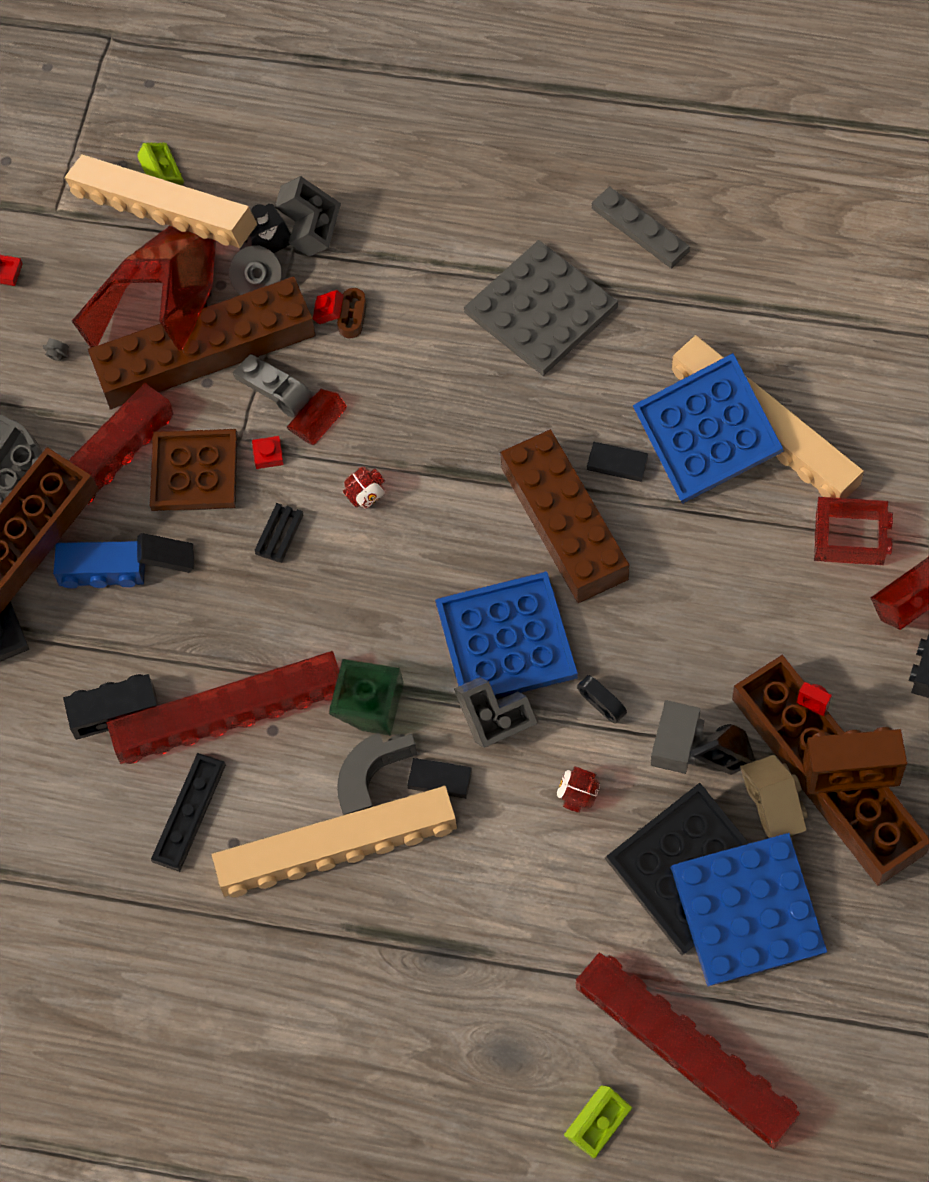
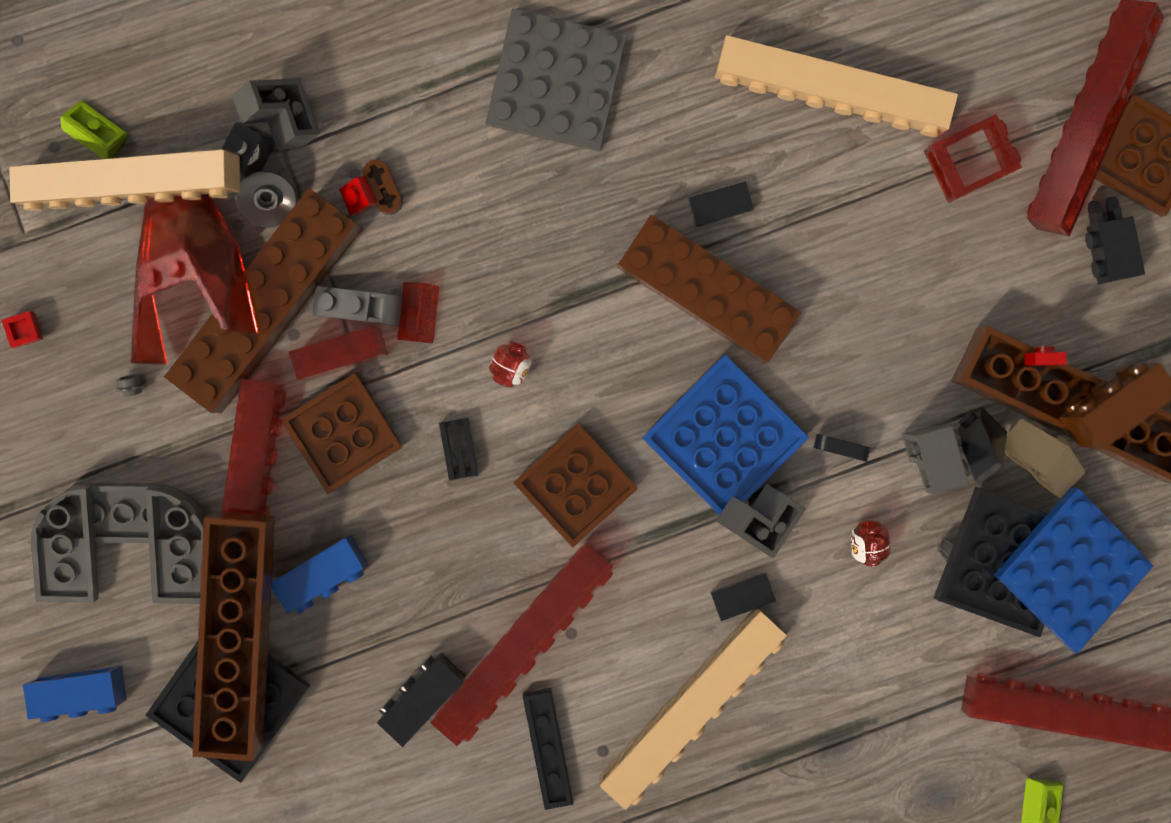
camera: 35 degrees left, 25 degrees up
black tile [137,533,194,573] -> none
red plate [252,436,284,469] -> none
clear green slope [329,659,404,736] -> none
dark grey arch [337,732,417,815] -> none
blue plate [633,353,785,504] -> none
none -> clear red brick [289,326,389,381]
none -> reddish brown plate [513,423,638,548]

